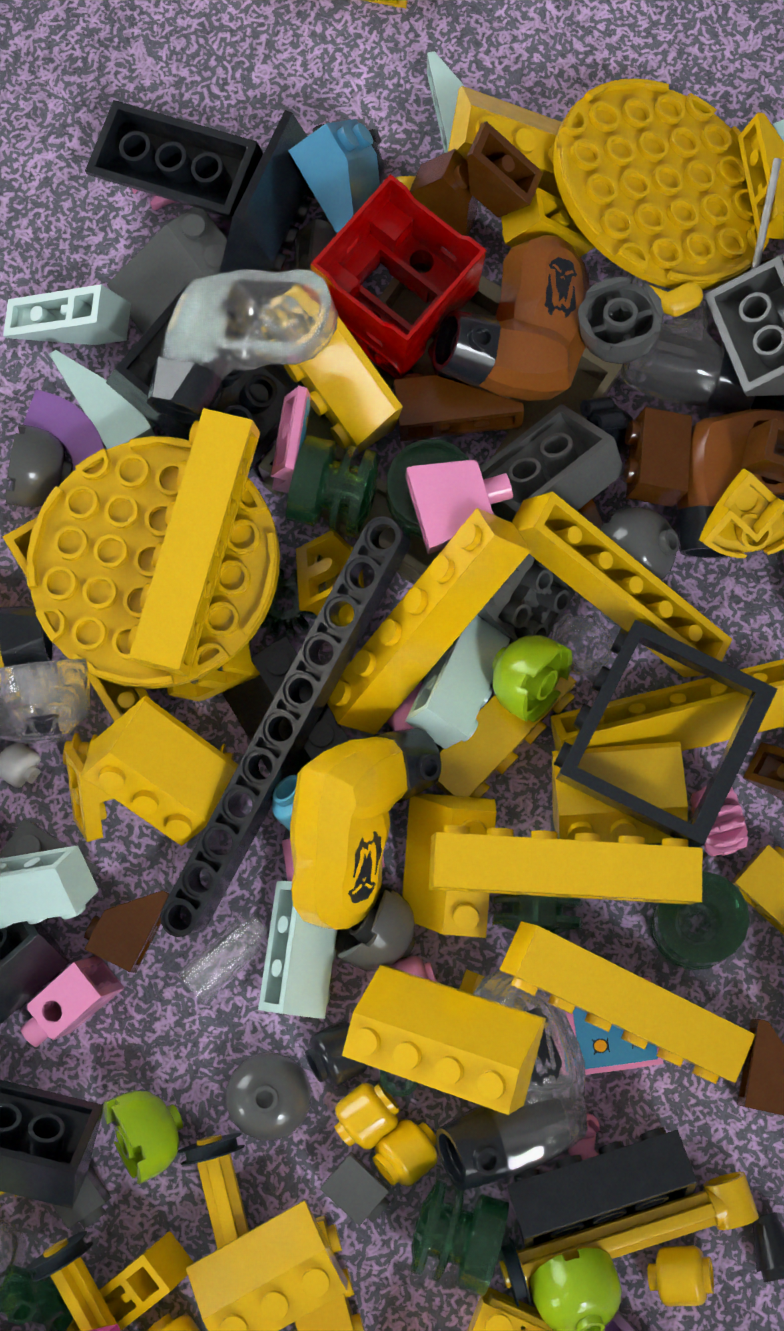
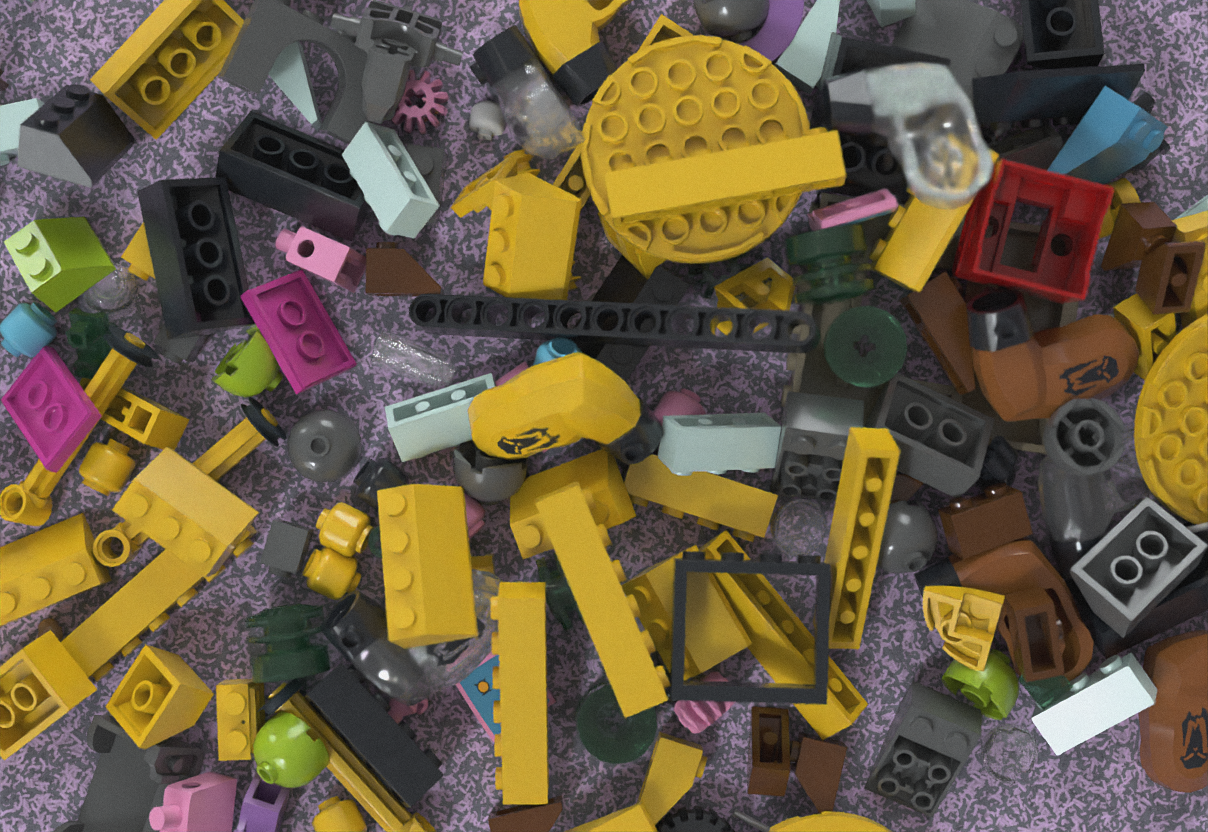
camera: 60 degrees right, 10 degrees up
yellow brick [327,508,531,735] -> none
bright pink torso [405,460,513,554] -> none
lime cylinder [492,635,573,722] -> none
yellow arm [649,282,703,317] -> none
none -> dark pink tile [240,269,357,395]

